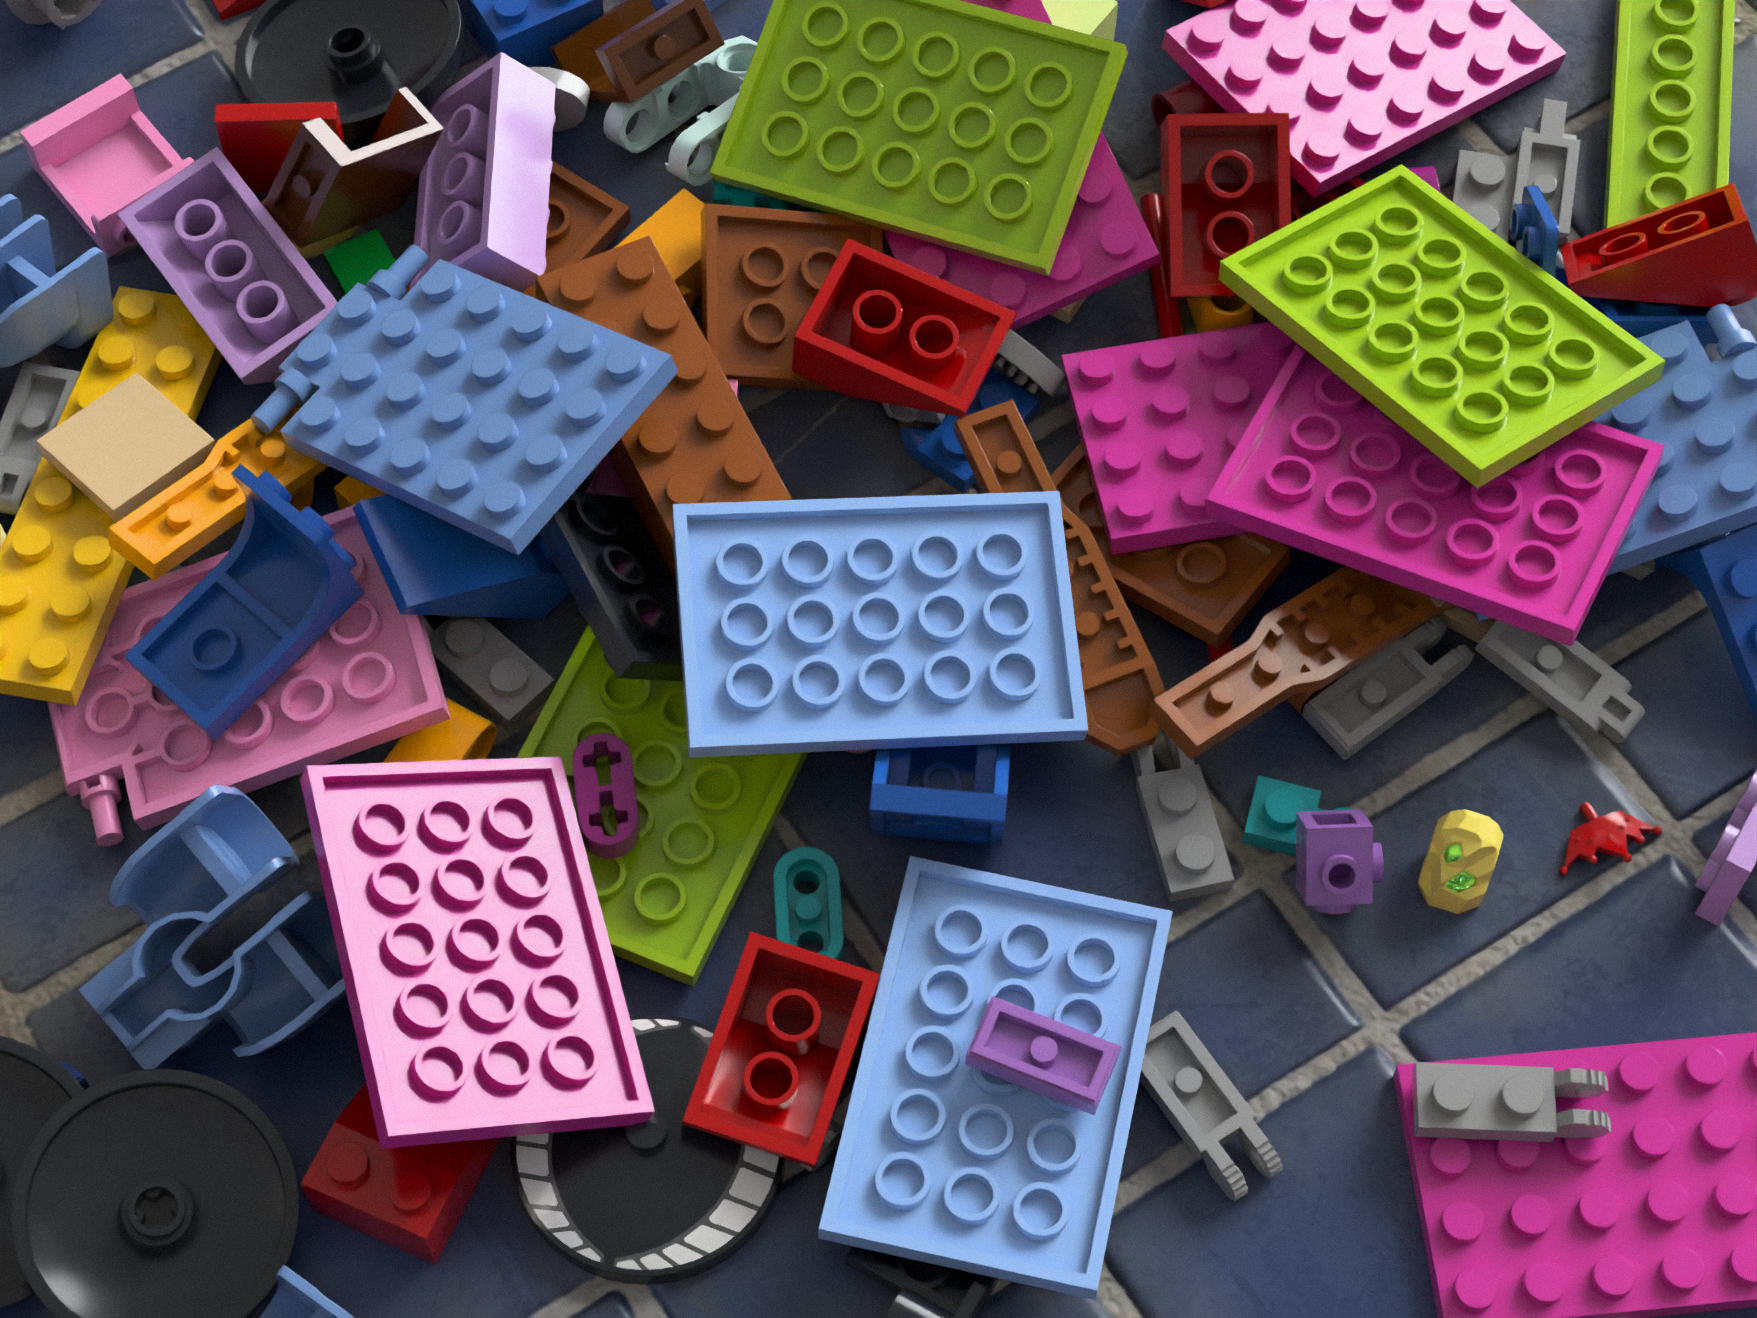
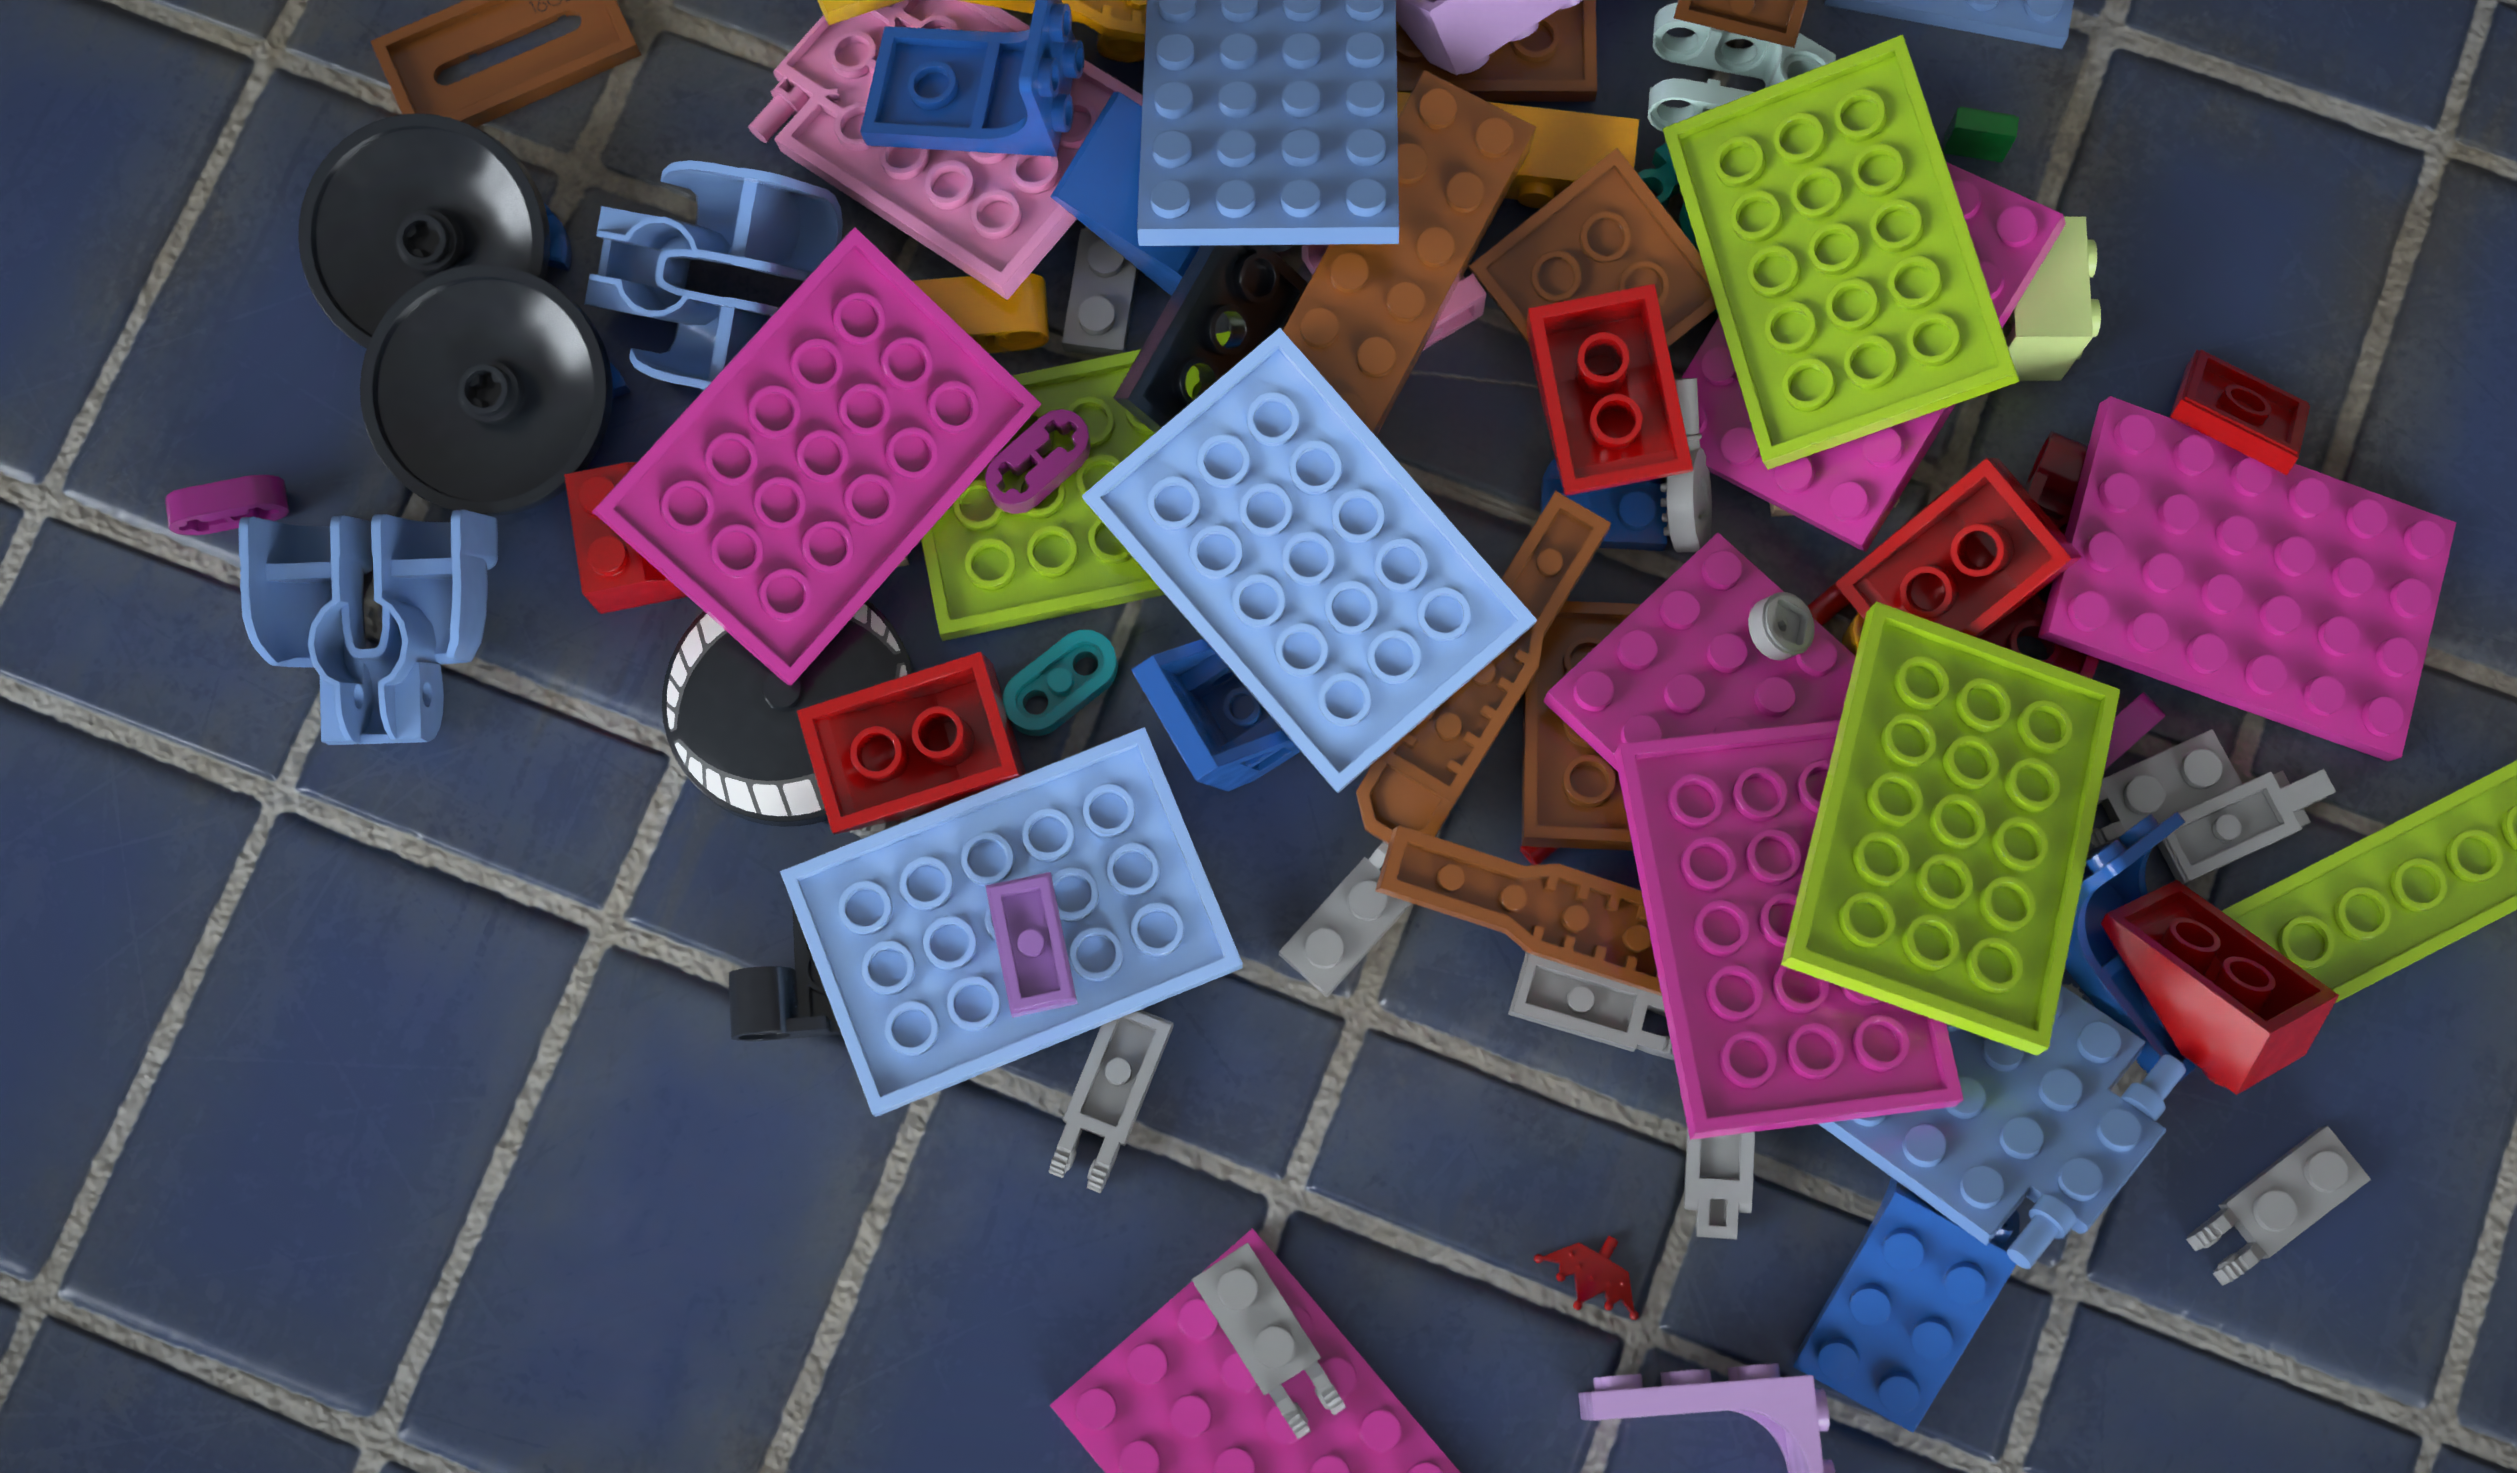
camera: 60 degrees right, 15 degrees up
teal plate [1241,775,1354,856] -> none
medium lavender brick [1296,810,1384,914] -> none
light yellow rock [1417,809,1504,914] -> none
none -> light grey tile [1748,592,1815,660]

